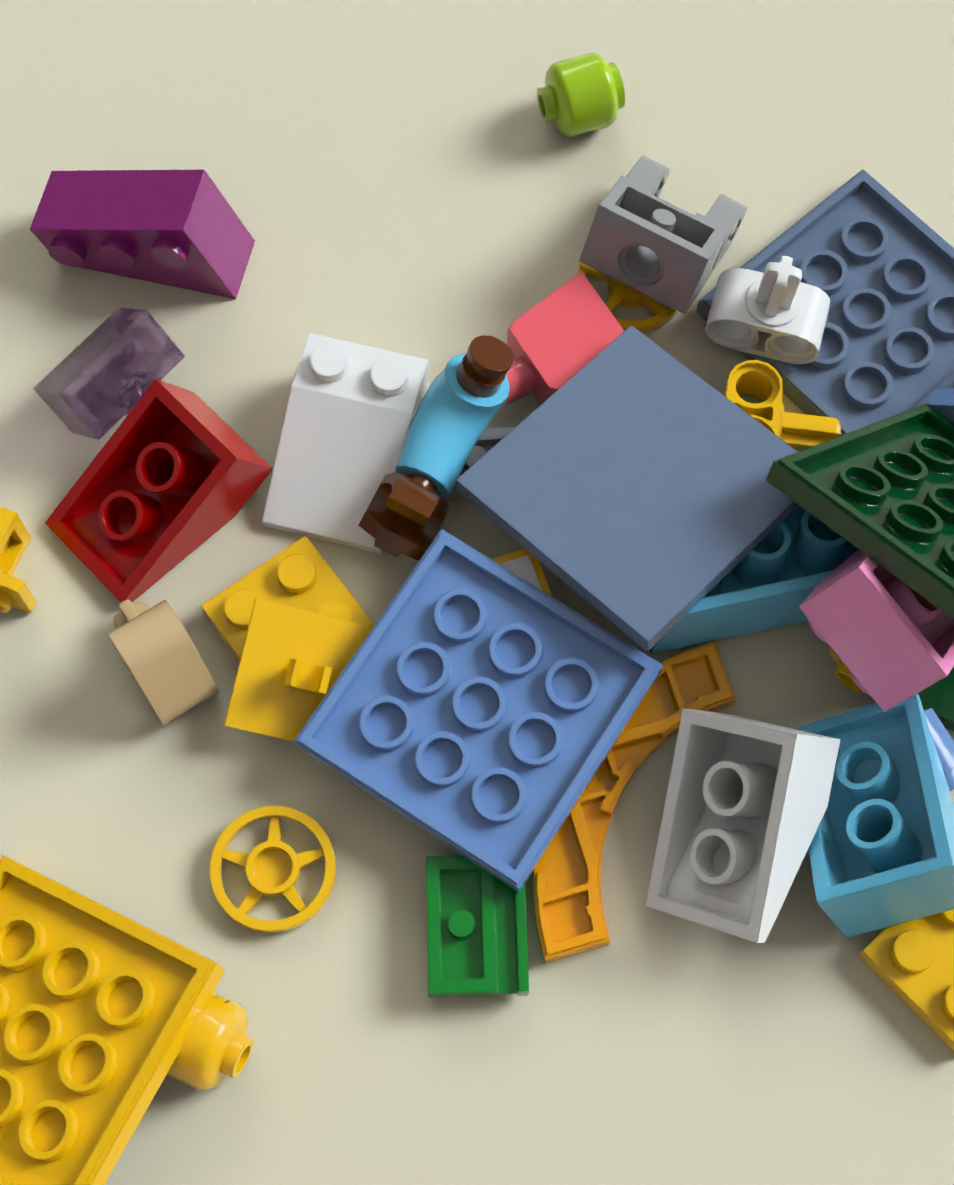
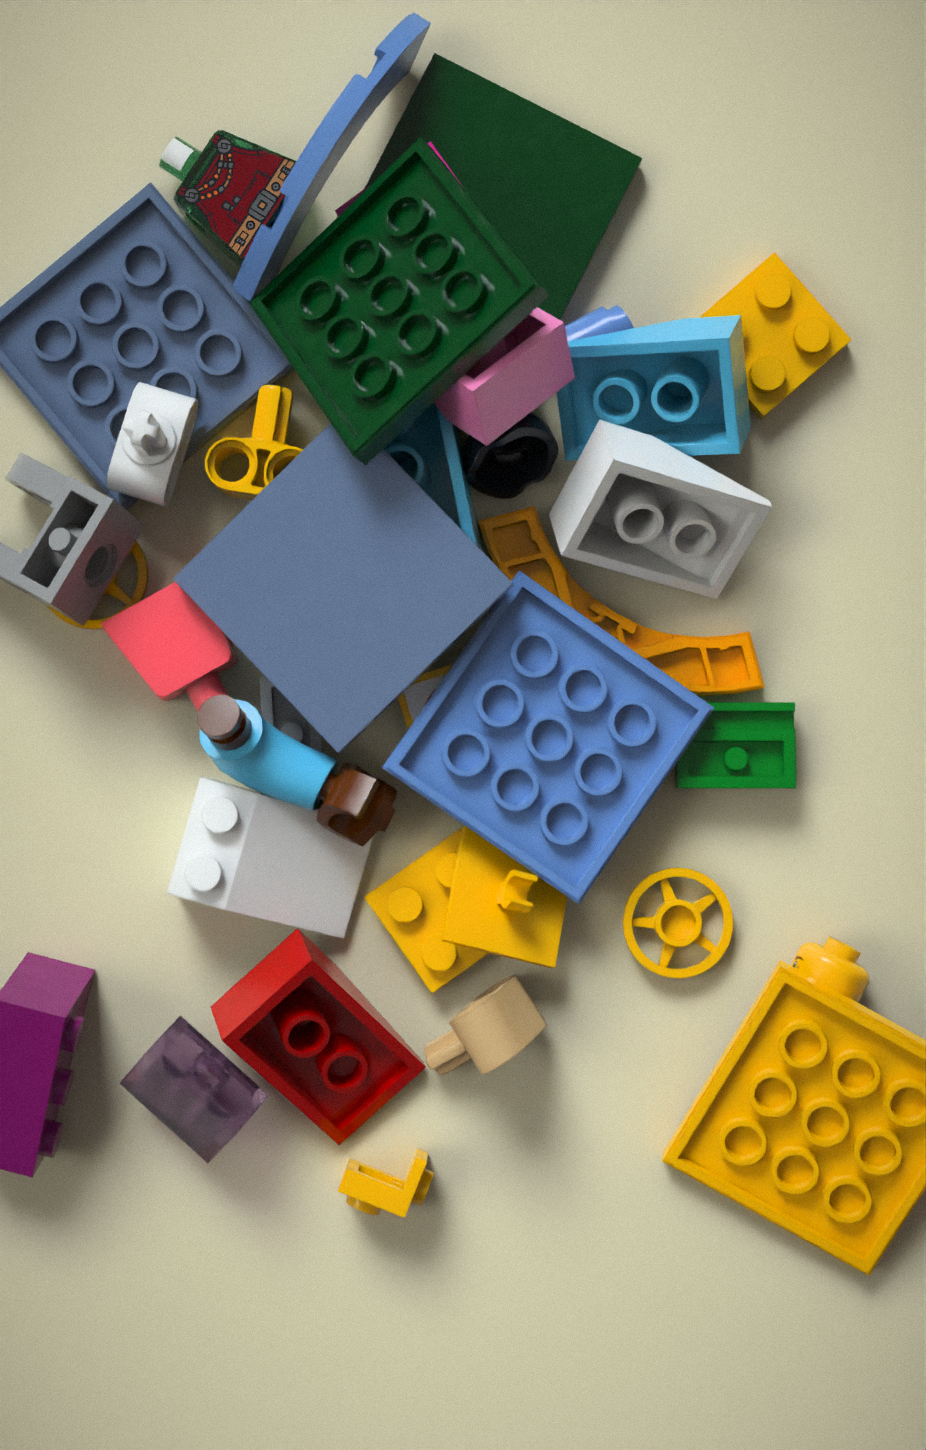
camera: 90 degrees left, 20 degrees up
none -> black helmet [462,412,559,499]

